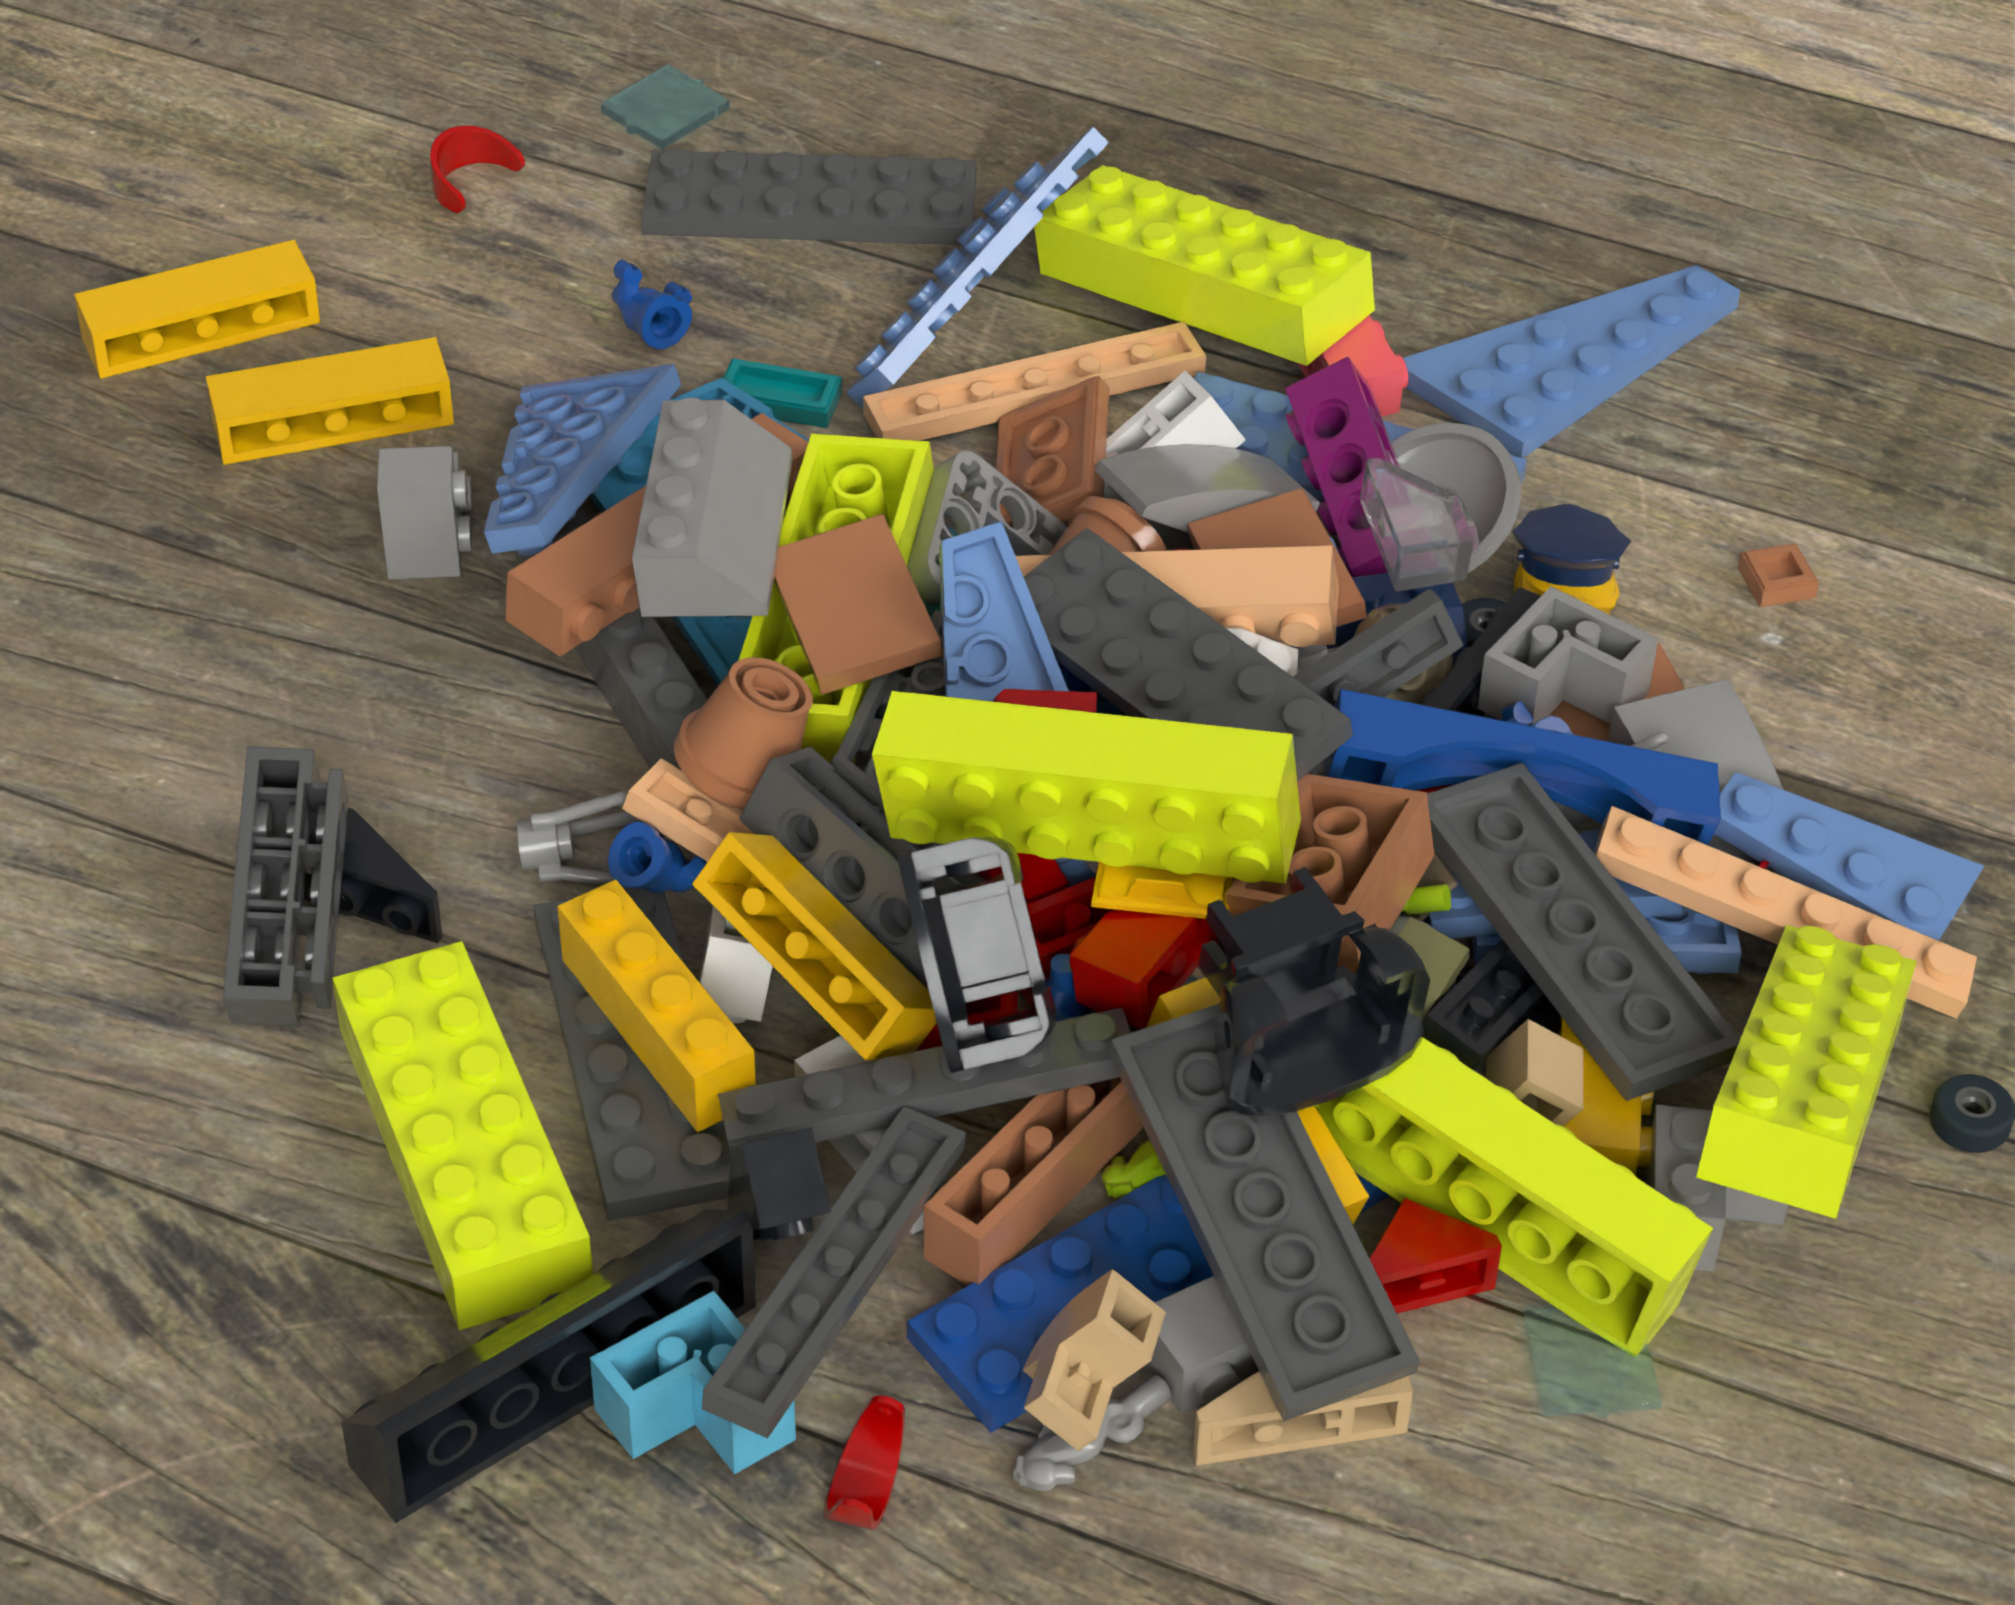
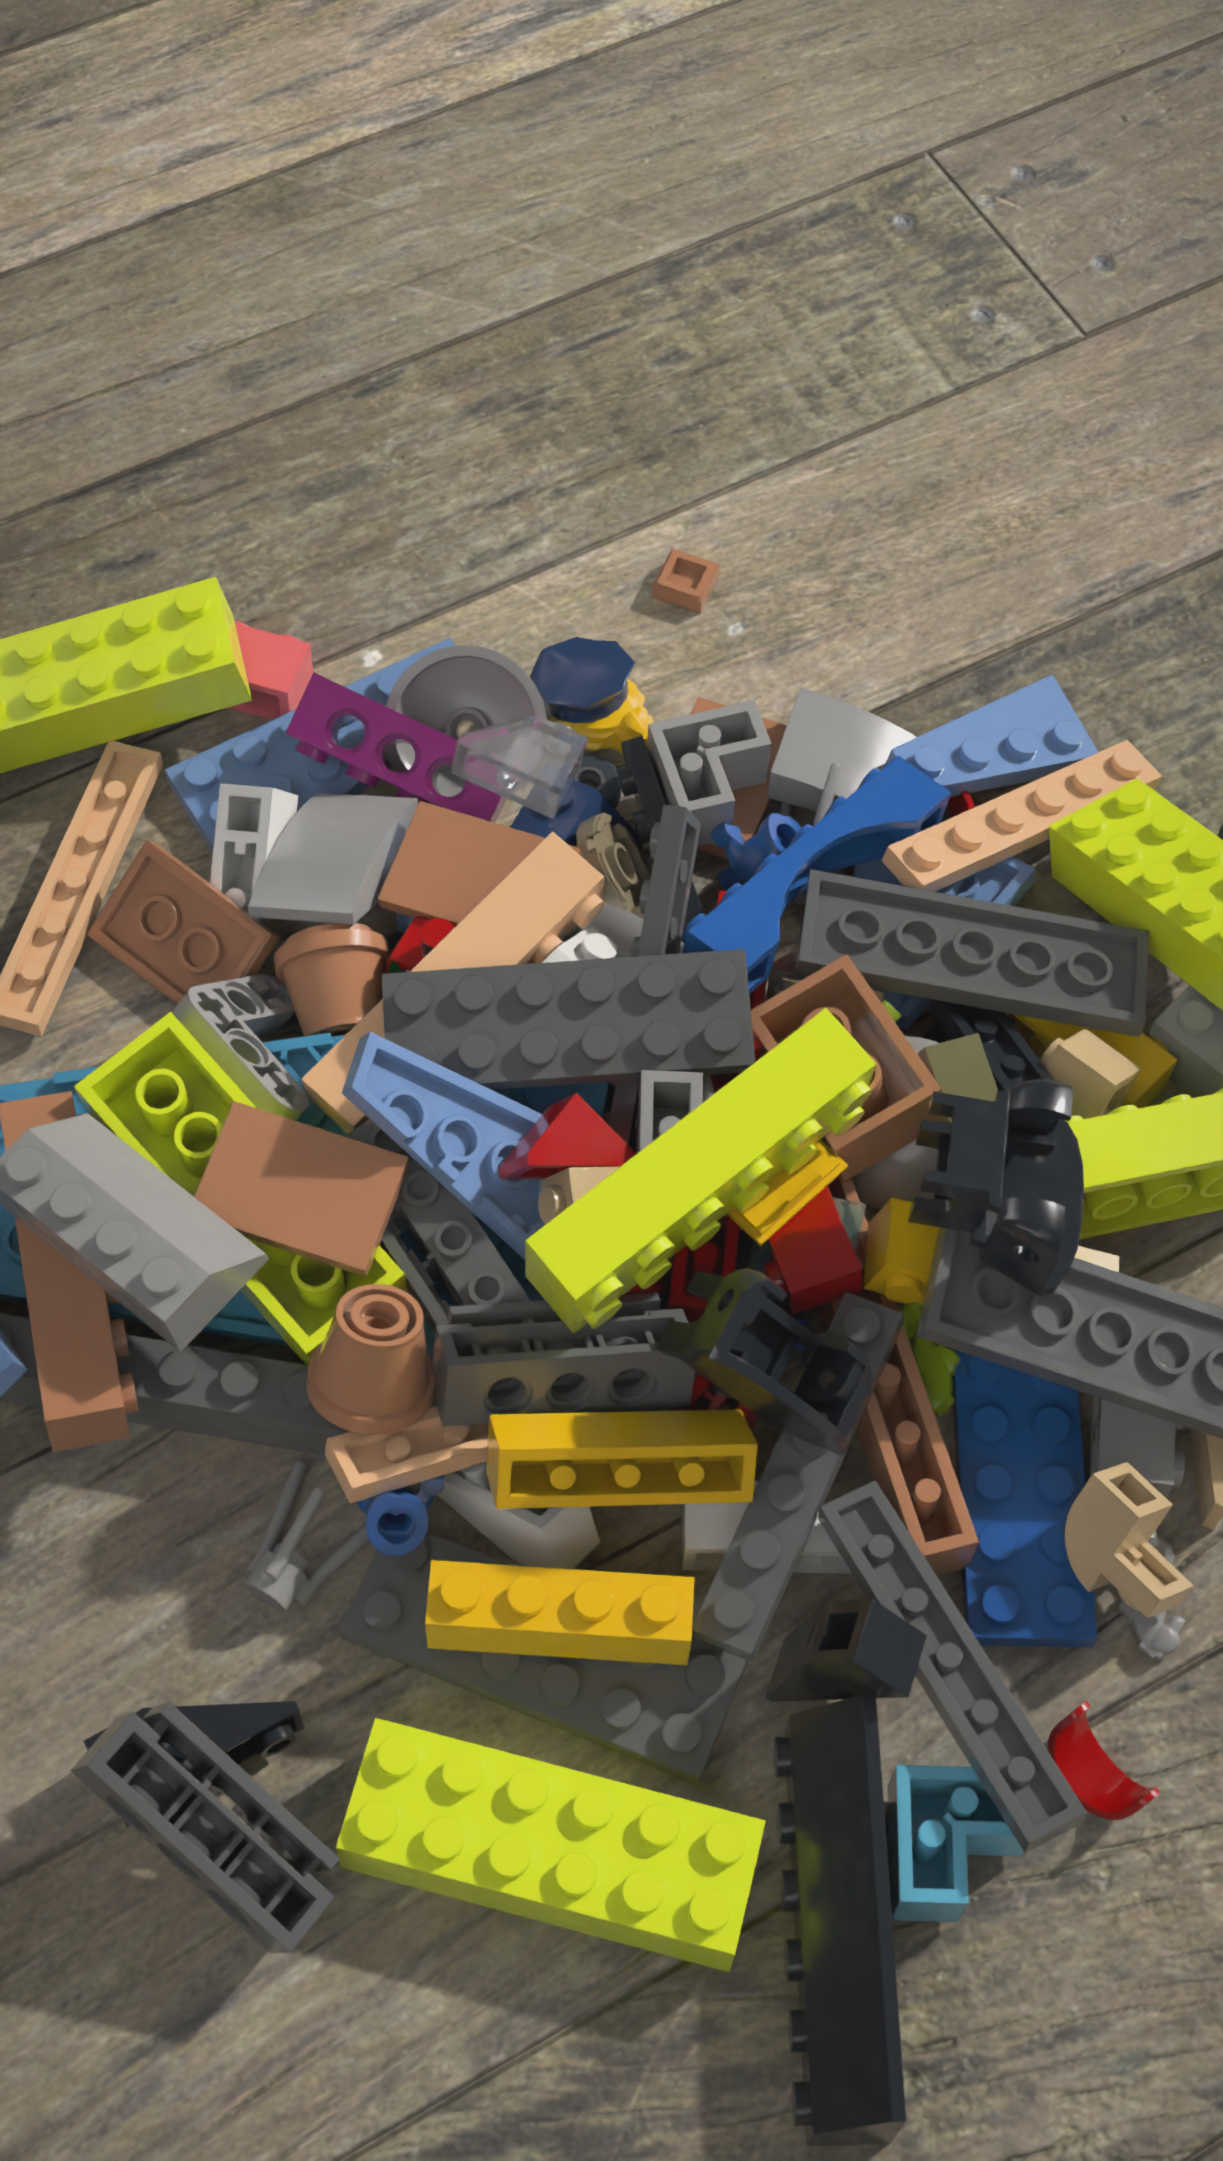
camera: 55 degrees left, 15 degrees up
red slope [1370,1198,1502,1314] -> none
medium blue wing [1403,265,1741,458] -> none

